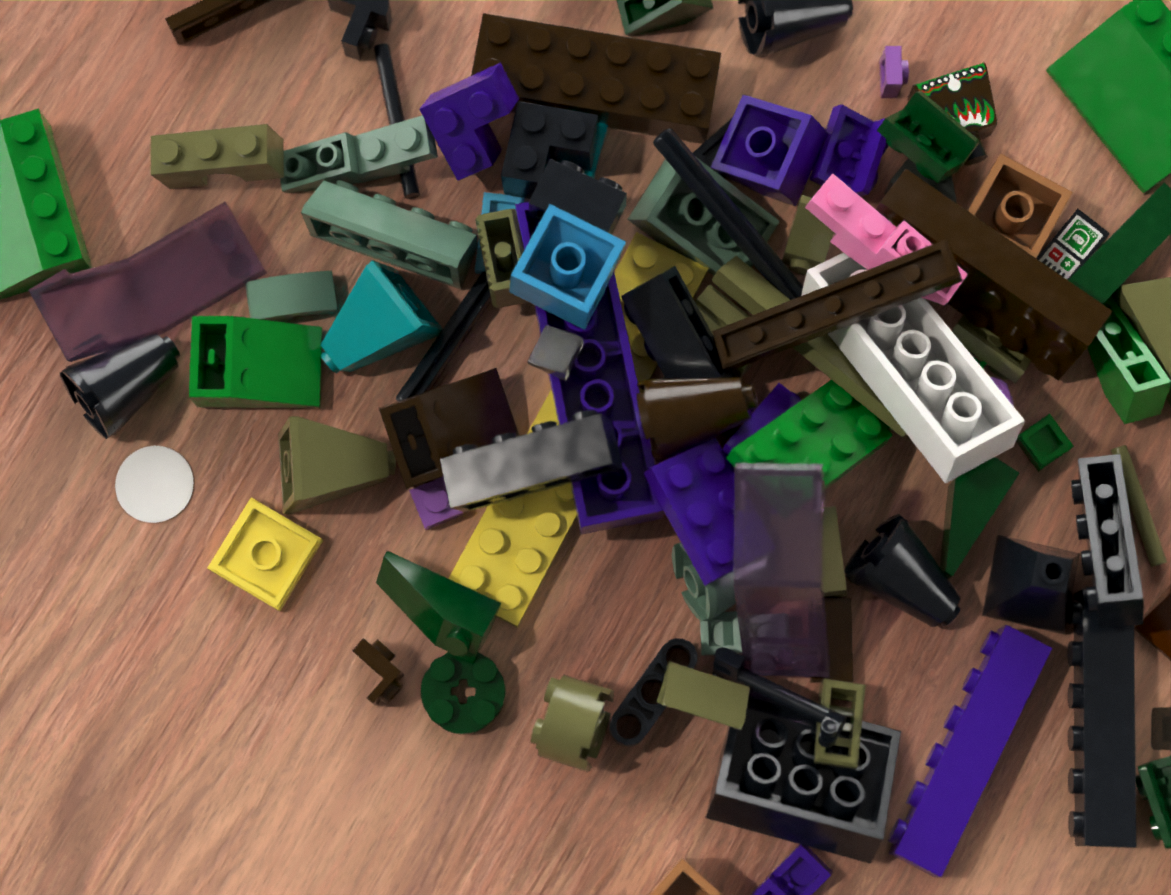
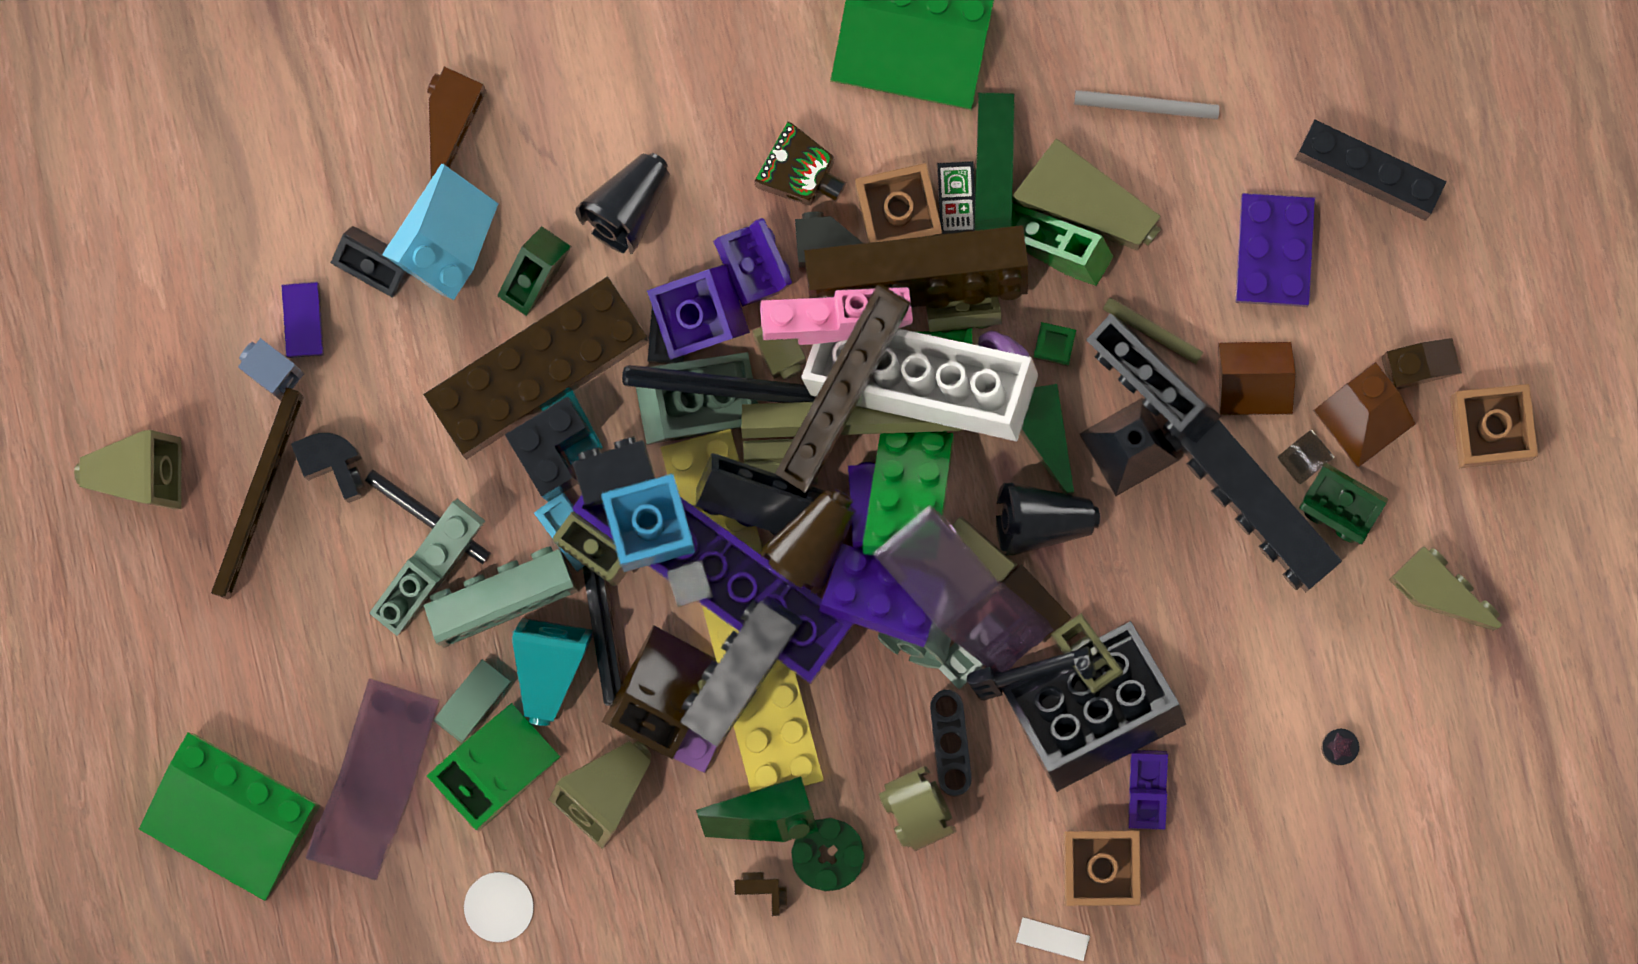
camera: 35 degrees left, 5 degrees up
black cone [60,334,180,439] -> none
olive arch [151,124,284,189] -> none
light yellow tile [207,498,323,611] -> none
dark purple brick [419,62,519,181] -> none
olive slope [657,661,750,730] -> none
dark green bracket [877,91,979,183] -> none
medium lavender plate [880,46,909,98] -> none
dark purple brick [887,625,1052,878] -> none

